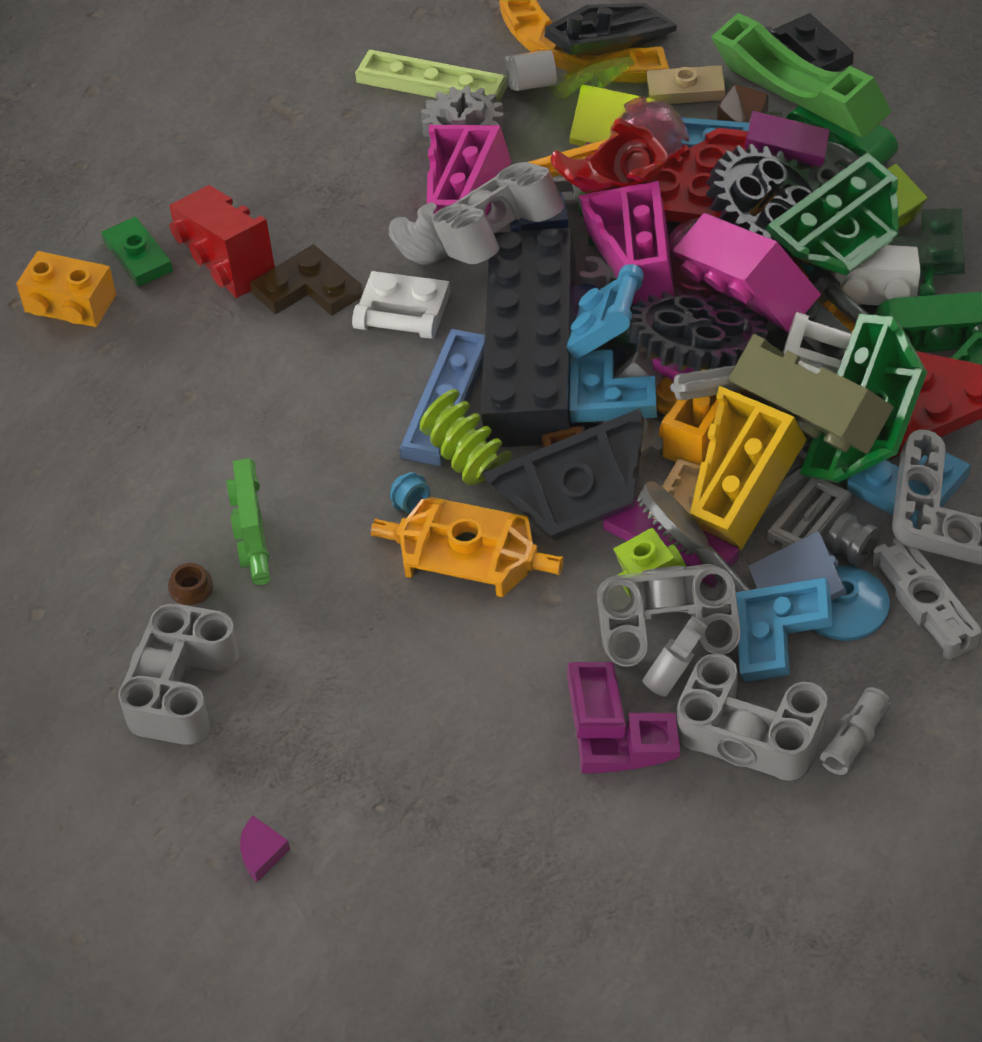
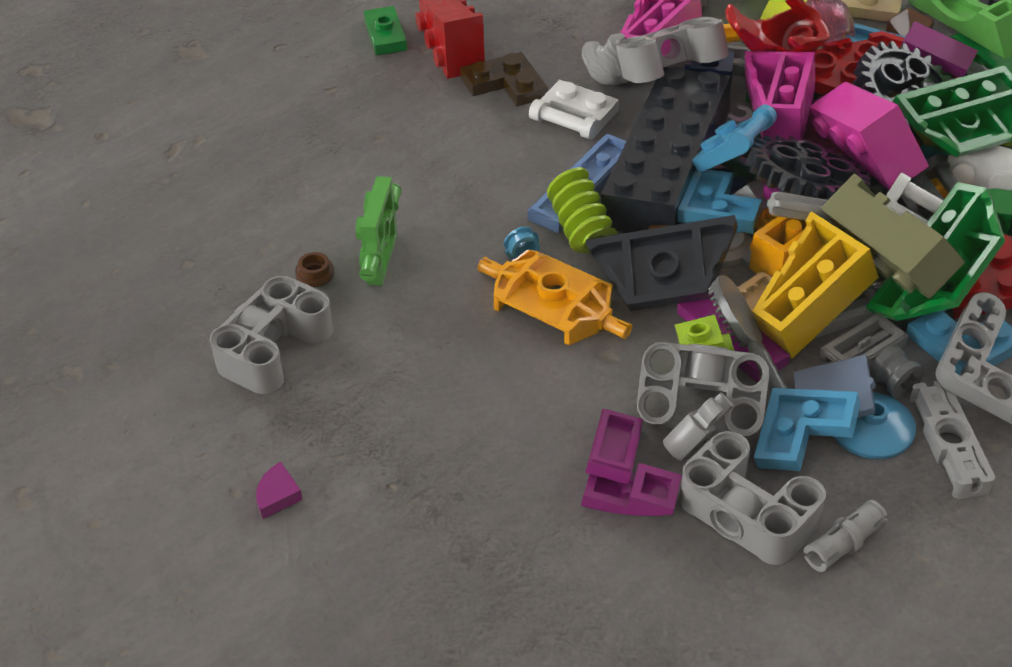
camera: 15 degrees right, 5 degrees down
light orange brick [16,251,117,328] -> none

